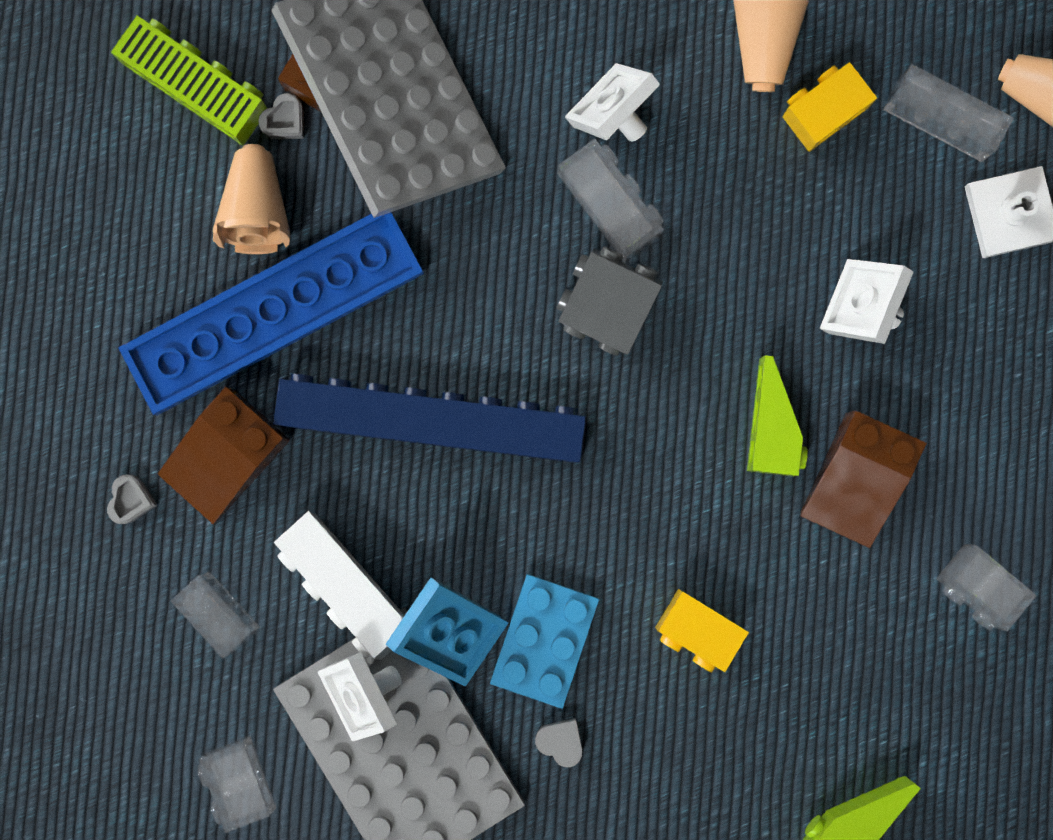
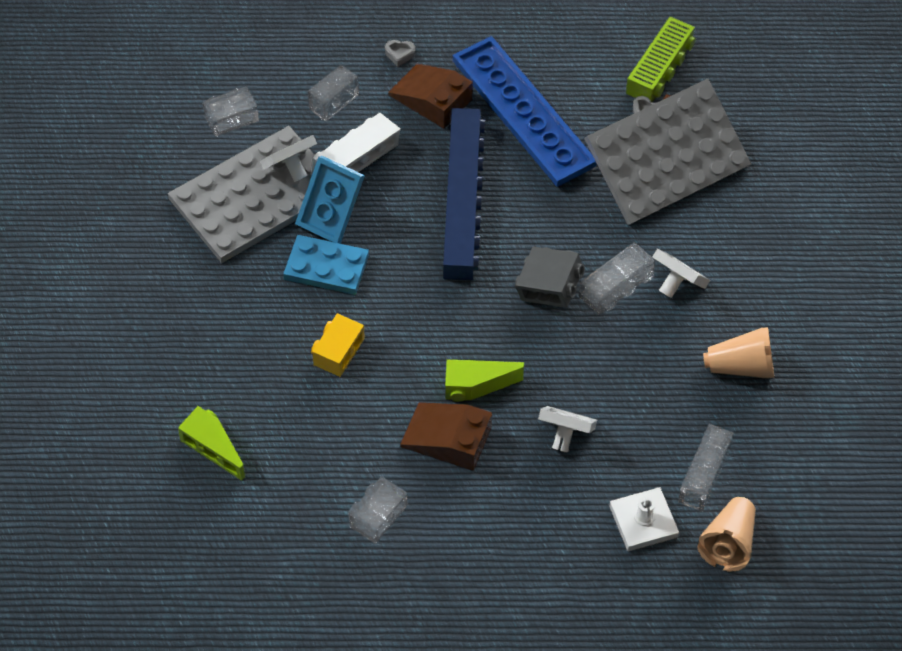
camera: 80 degrees right, 30 degrees down
light nougat cone [213,144,290,255] -> none
light grey tile [535,718,582,767] -> none
yellow brick [782,62,877,152] -> none

